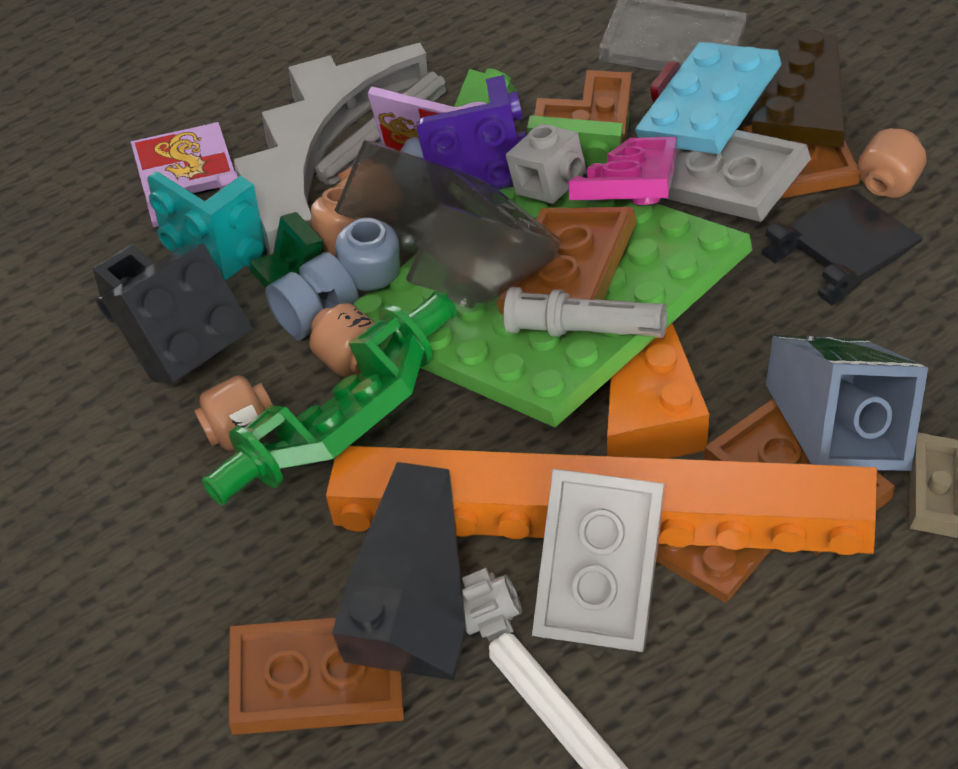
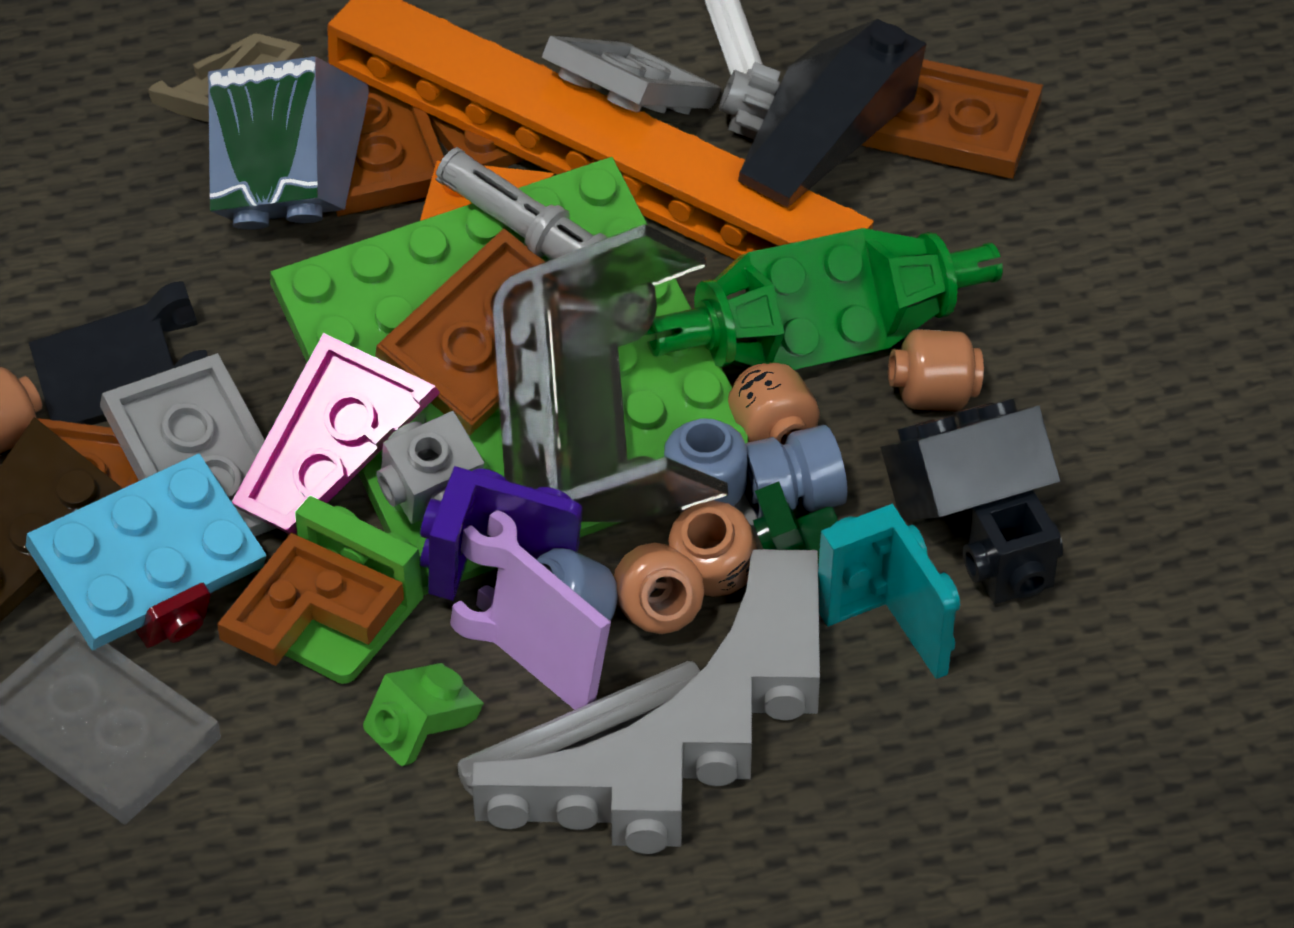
camera: 160 degrees left, 0 degrees up
flag [131,122,238,227] -> none

